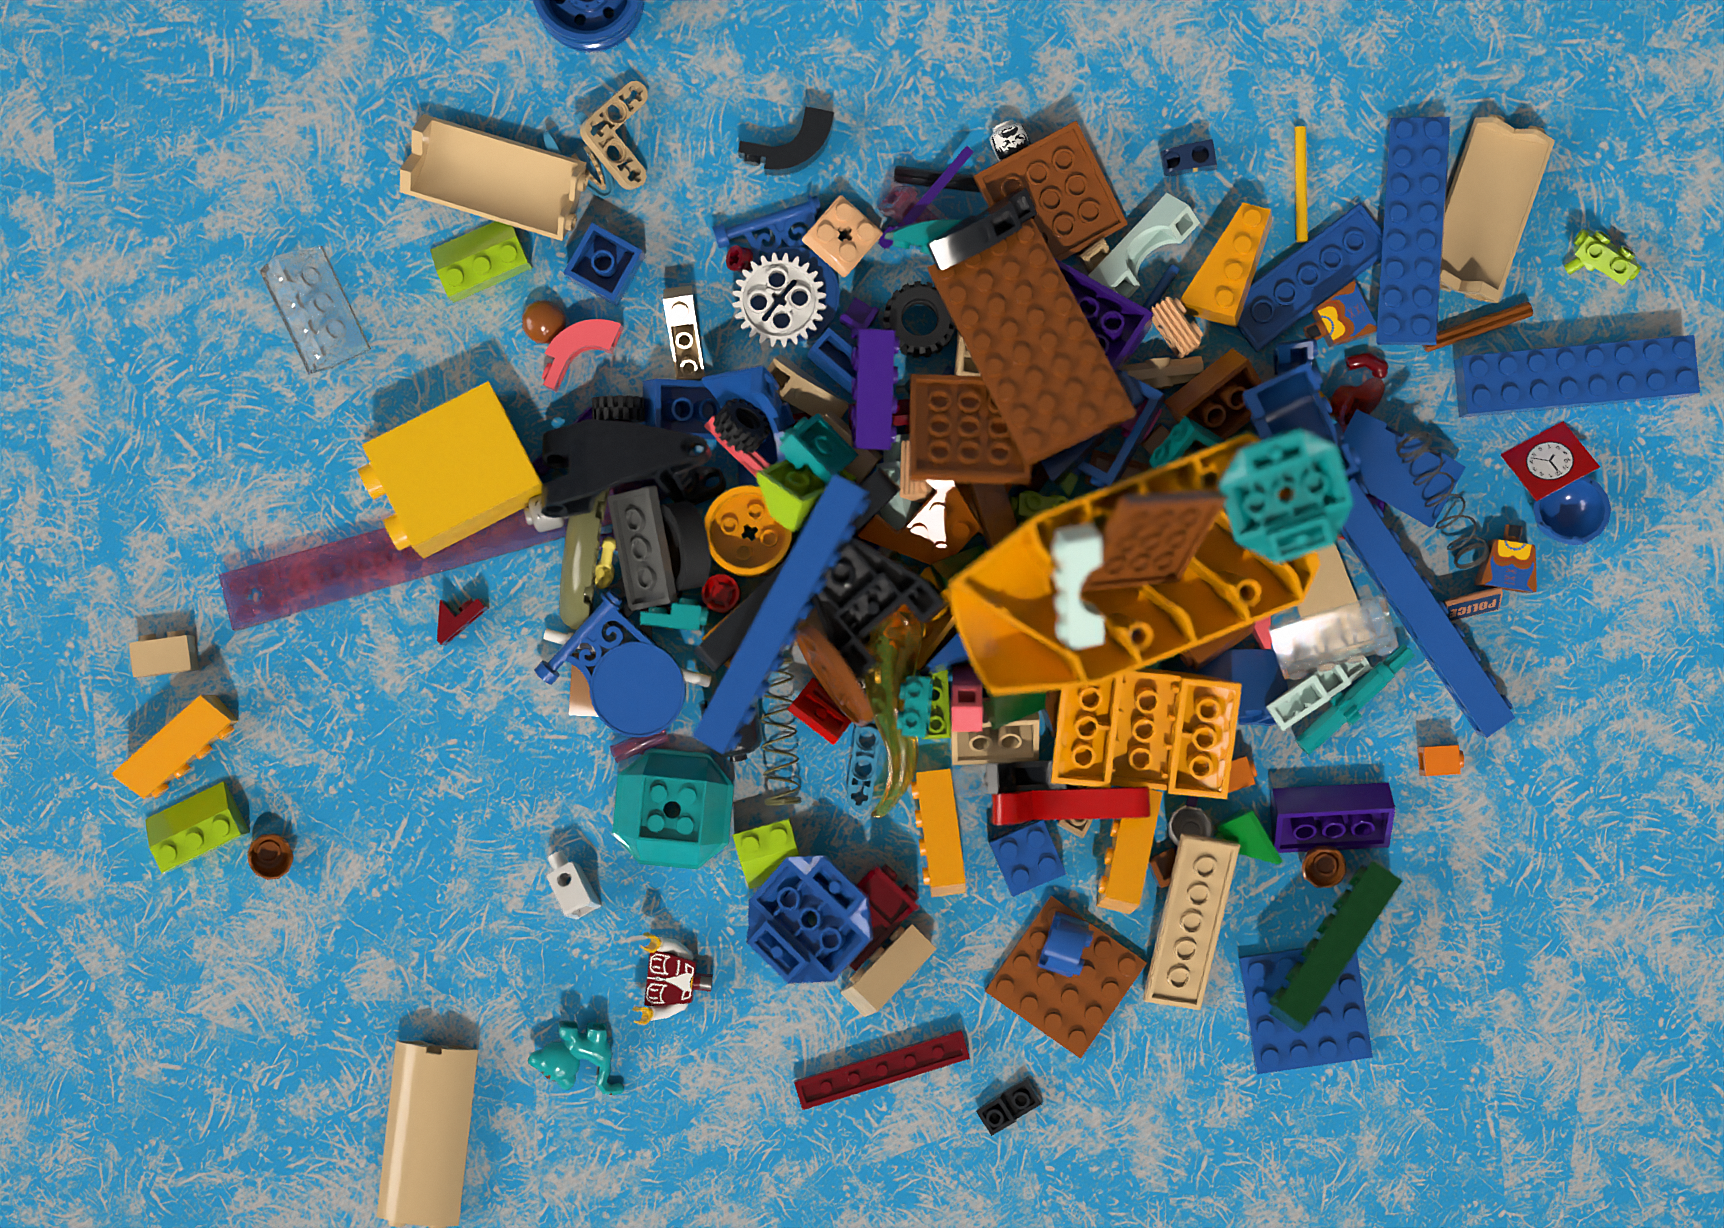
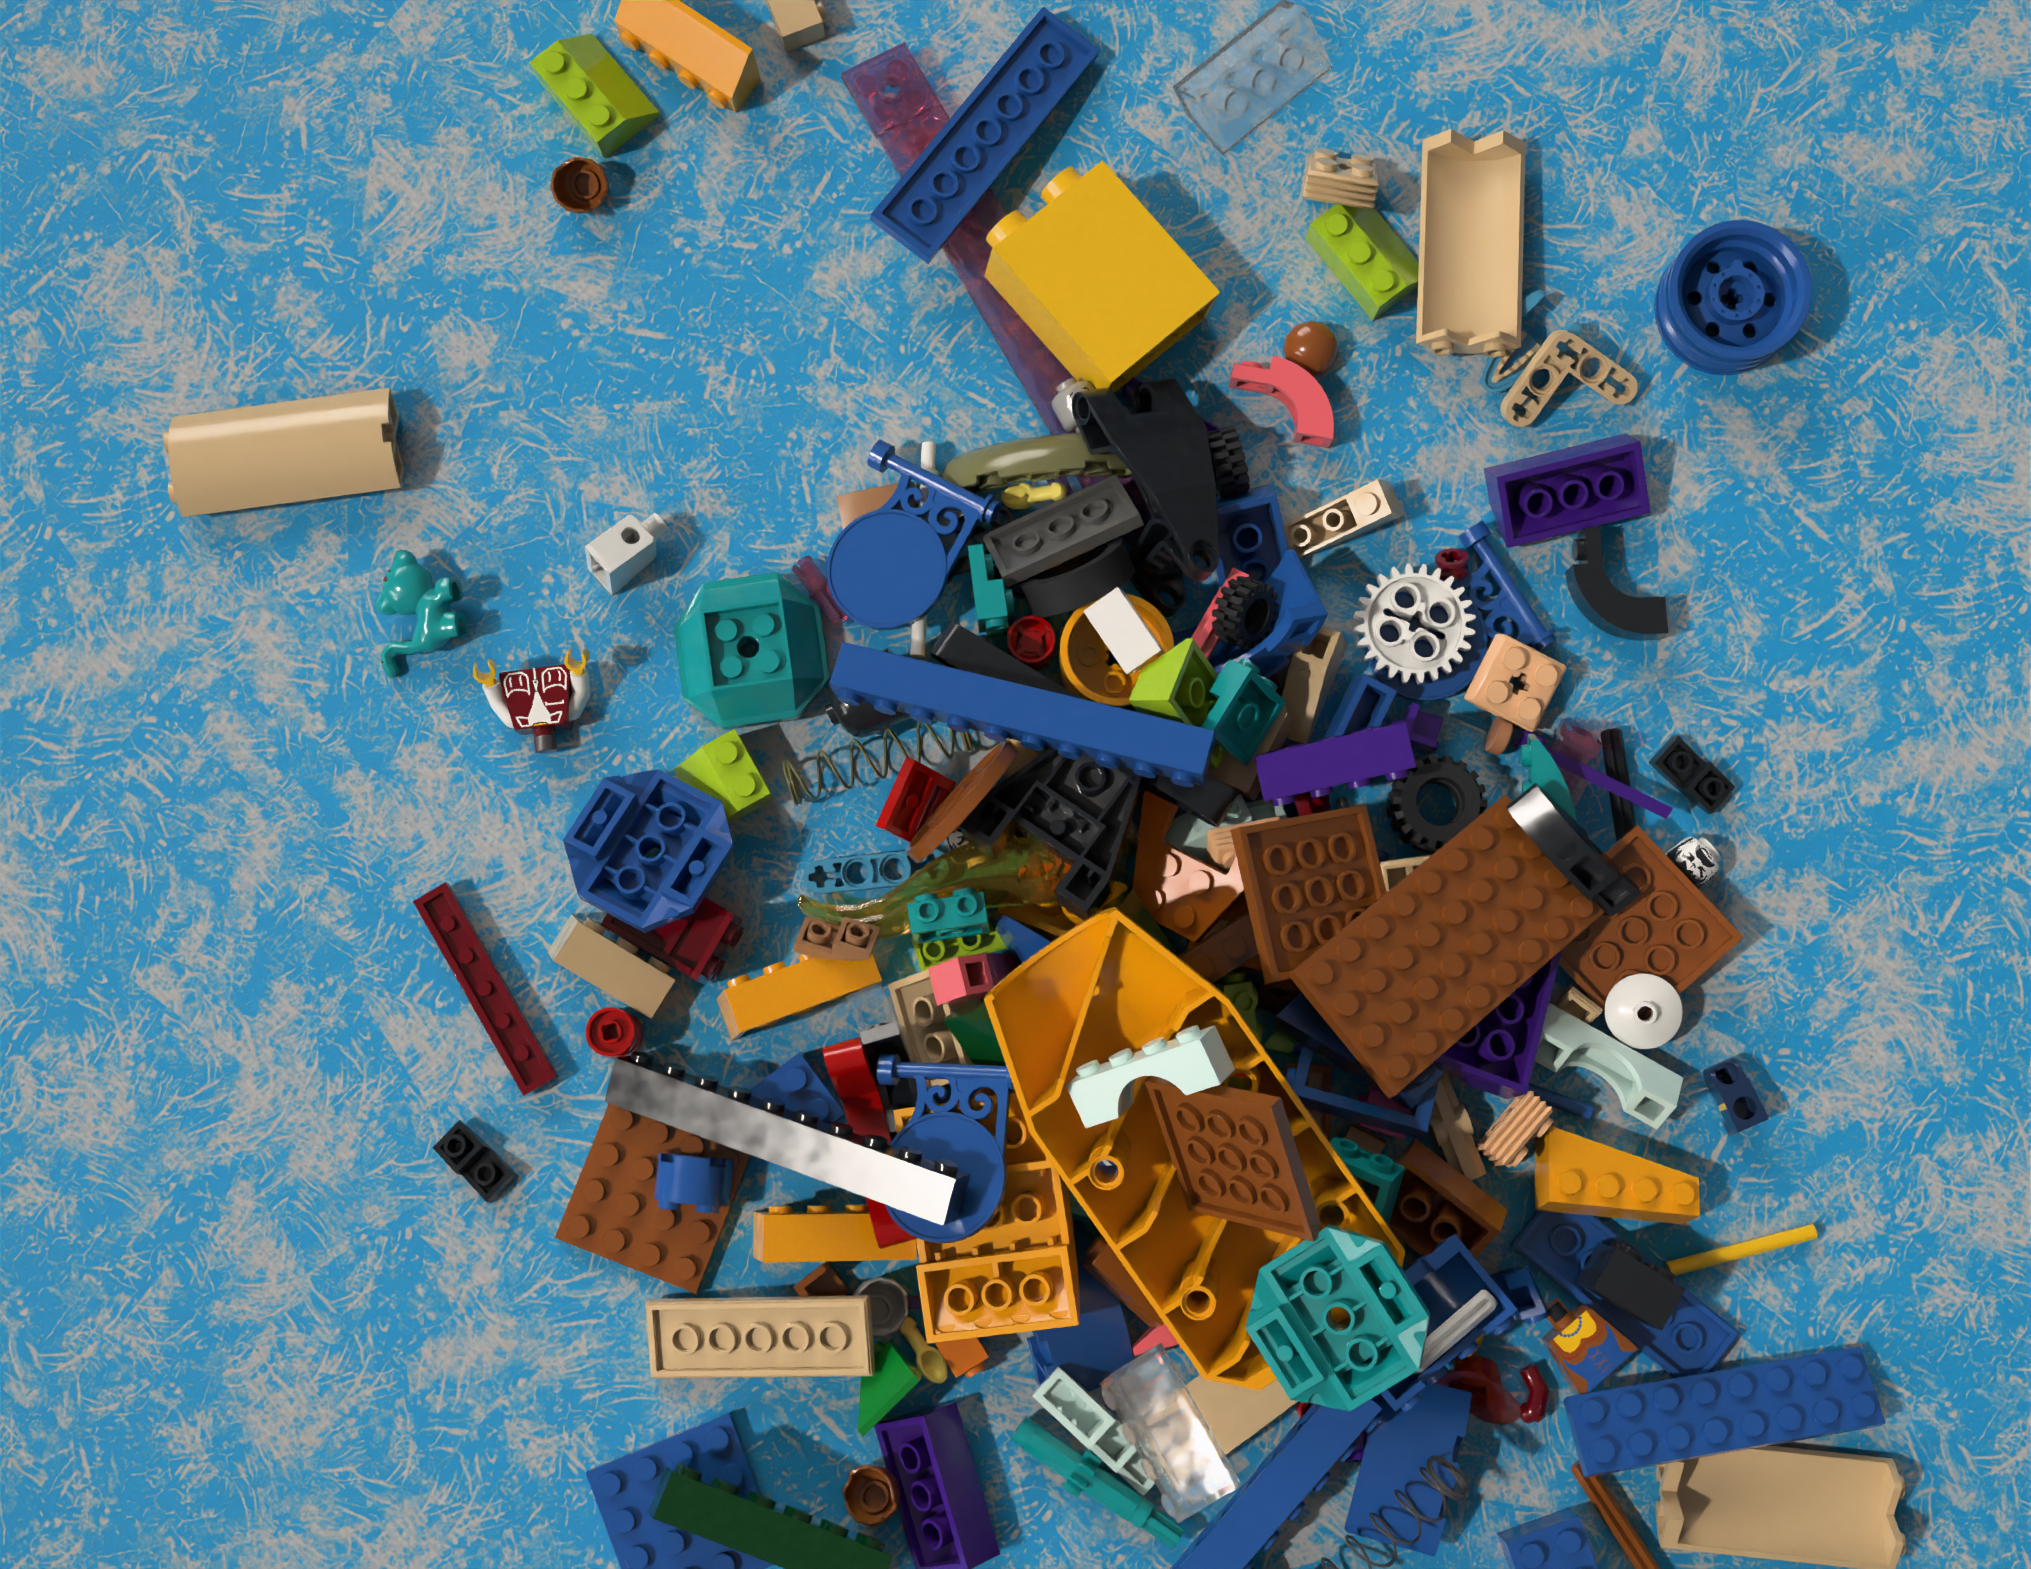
camera: 75 degrees right, 5 degrees down
dark red slope [437,598,489,646] -> none
blue brick [563,222,645,307] -> none
none -> red wheel [586,1007,644,1058]
none -> brick [605,1051,970,1225]
none -> medium nougat slope [793,915,880,961]
none -> blue plate [870,7,1100,264]
none -> blue piece [877,1054,1015,1243]
none -> light yellow piece [898,1316,948,1384]
none -> white hinge [1083,587,1165,675]
none -> tan brick [1302,149,1379,210]
none -> white axle [1413,1290,1498,1375]
none -> dark purple slope [1484,433,1651,548]
none -> nougat tile [1484,716,1513,756]
none -> black brick [1576,1241,1685,1331]
none -> white dish [1604,973,1683,1049]
none -> black slope [1648,735,1735,814]

